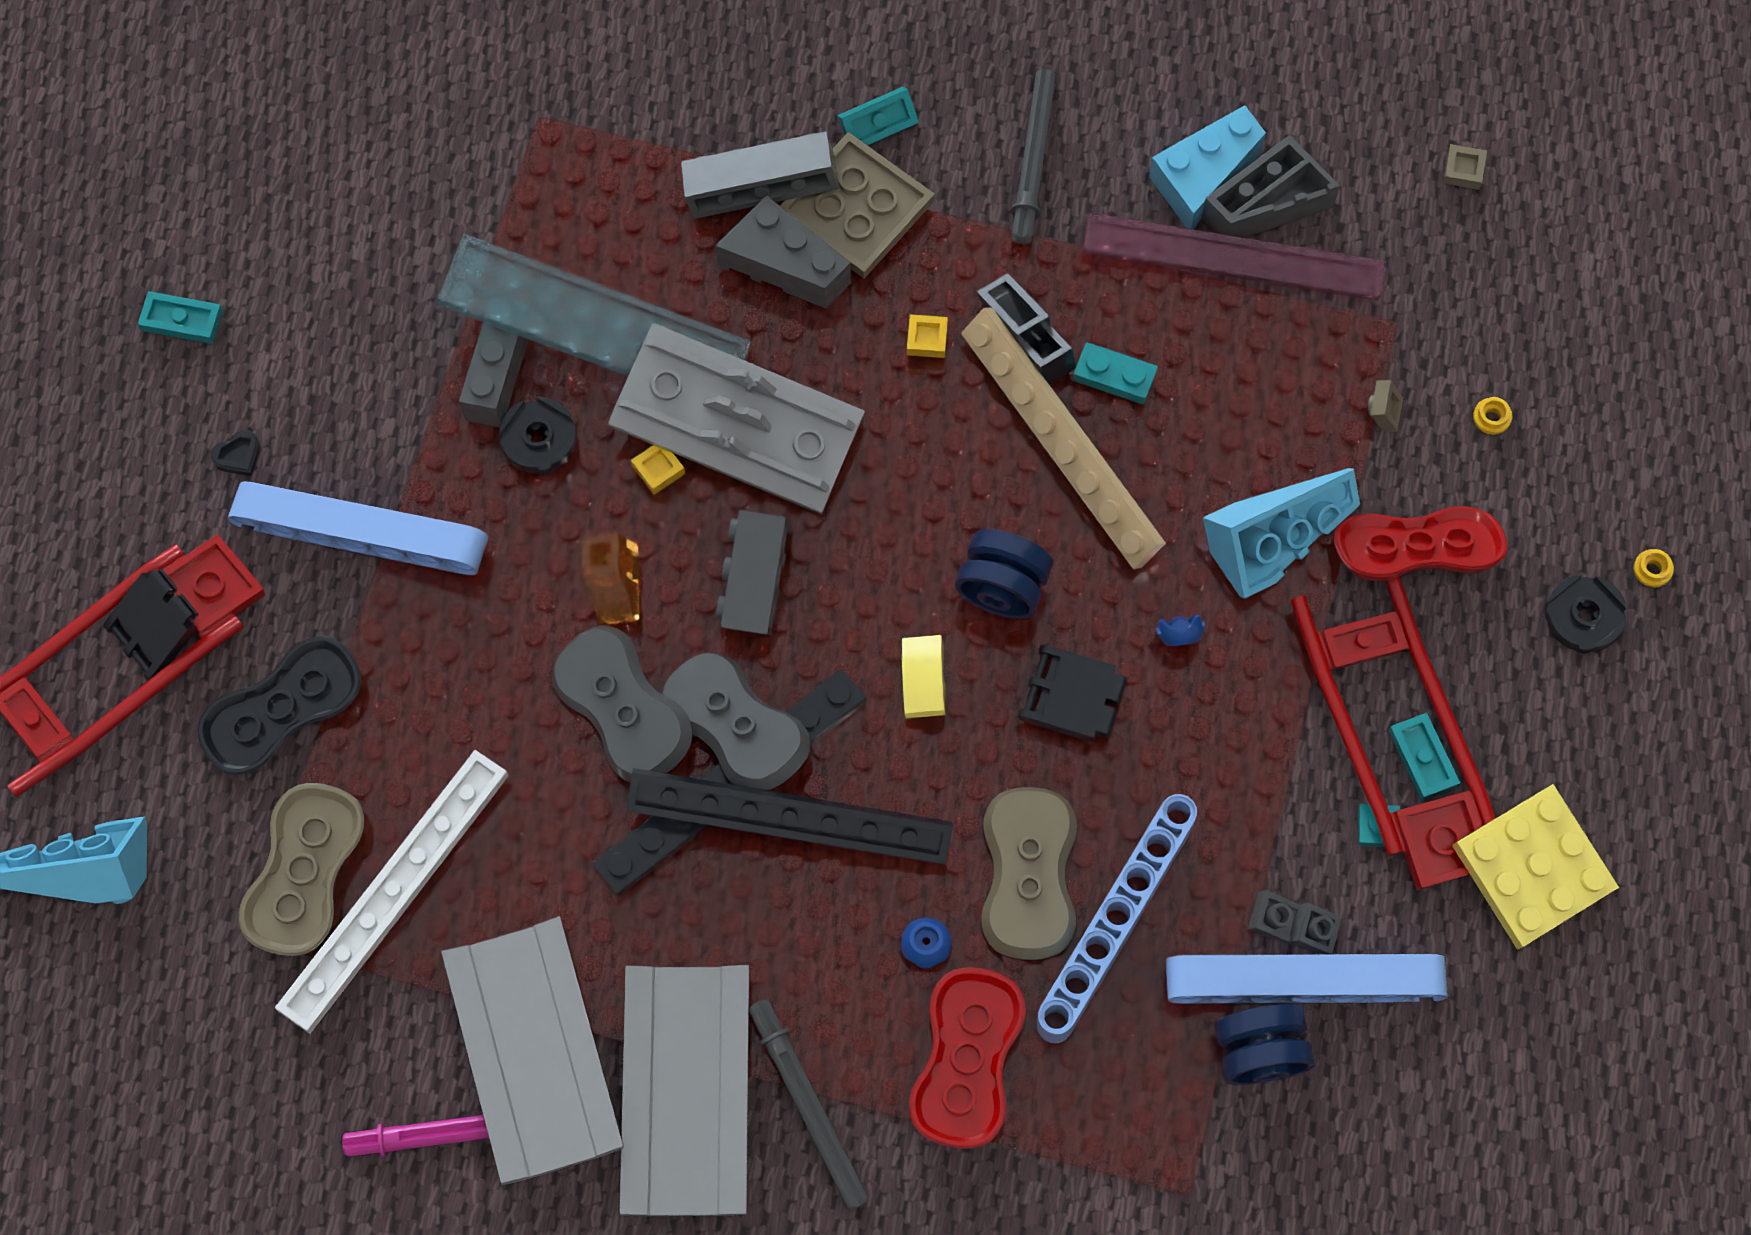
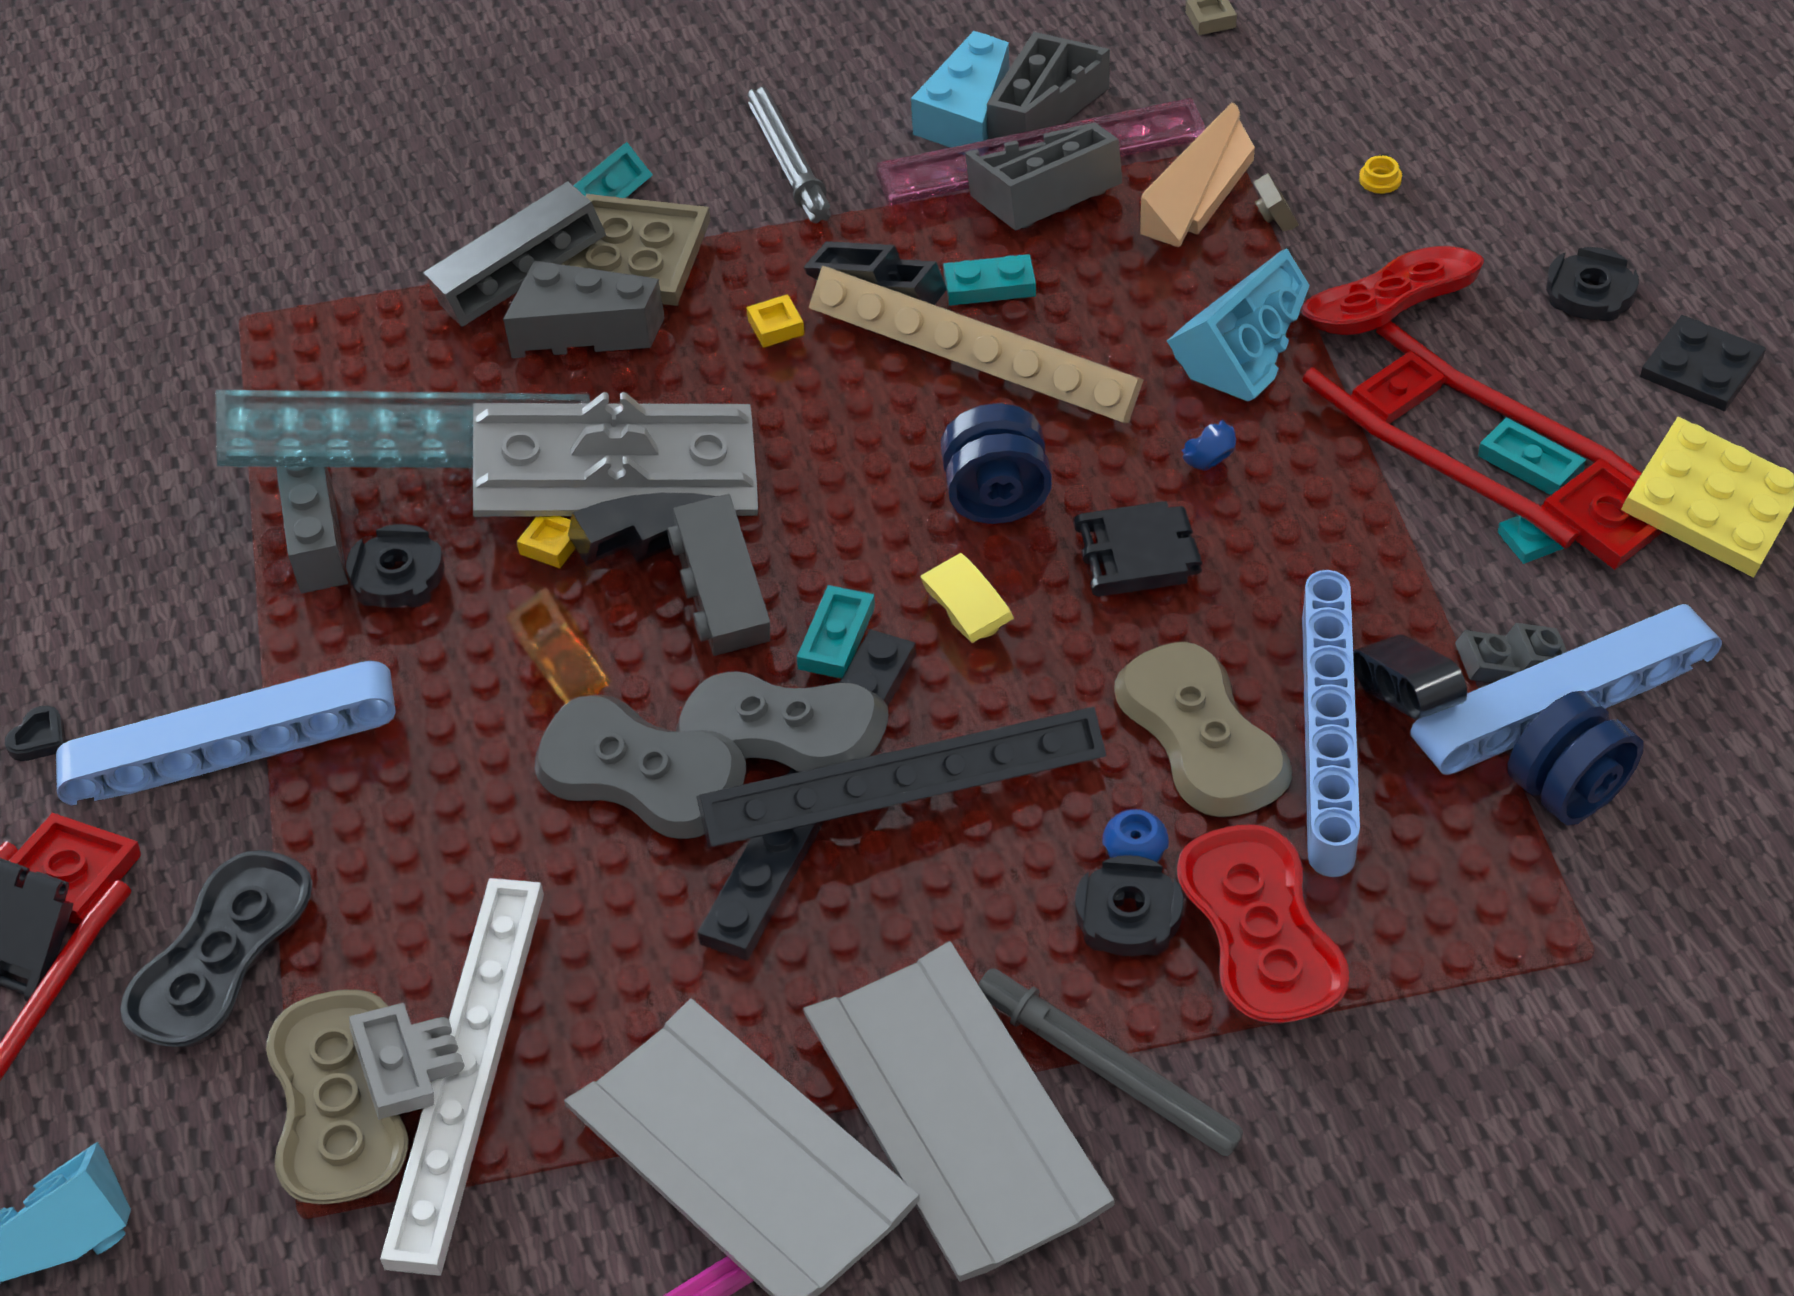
camera: 25 degrees left, 20 degrees down
yellow plate [1633,549,1674,588] -> none
none -> light grey hinge [349,1003,464,1120]
none -> black slope [568,492,717,565]
none -> teal plate [797,585,875,679]
none -> dark grey wedge [965,122,1123,231]
none -> black plate [1075,855,1183,956]
none -> light nougat wedge [1140,103,1255,247]
none -> black beam [1353,634,1467,720]
none -> black plate [1640,315,1766,412]

